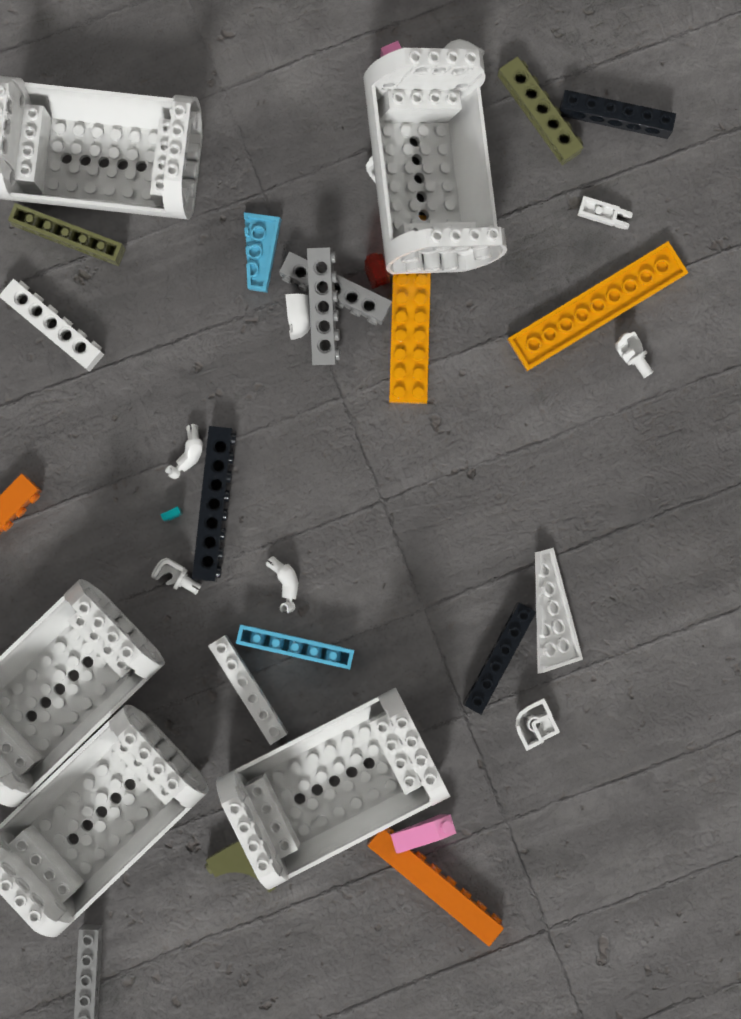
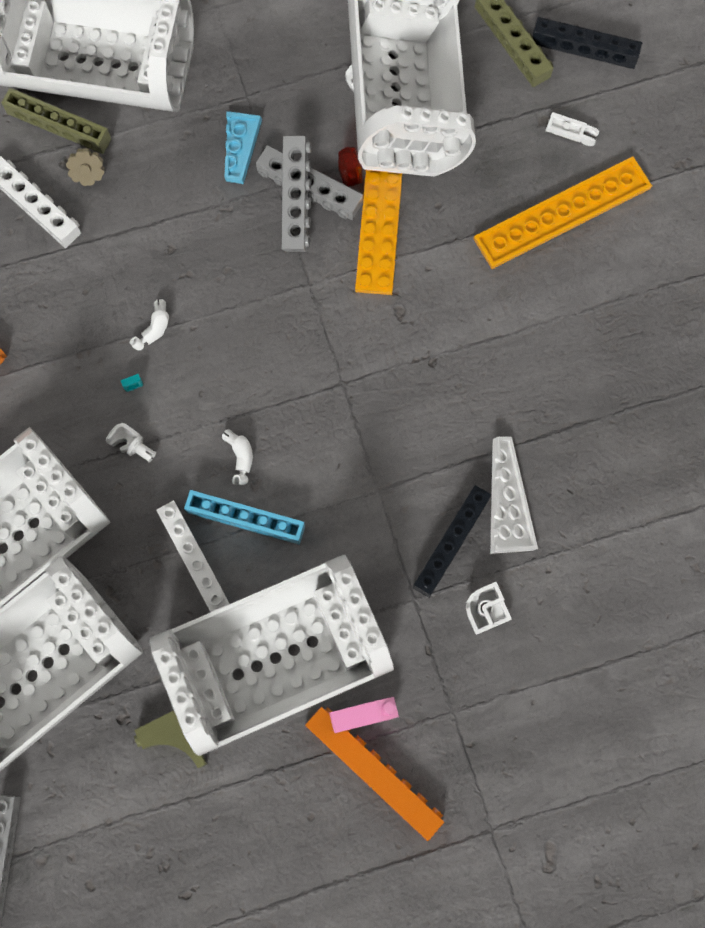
camera: 10 degrees right, 10 degrees down
black brick [192,426,236,582] -> none
white brick [286,294,311,340] -> none
white piece [615,331,654,378] -> none
none -> dark tan plant [66,148,105,186]

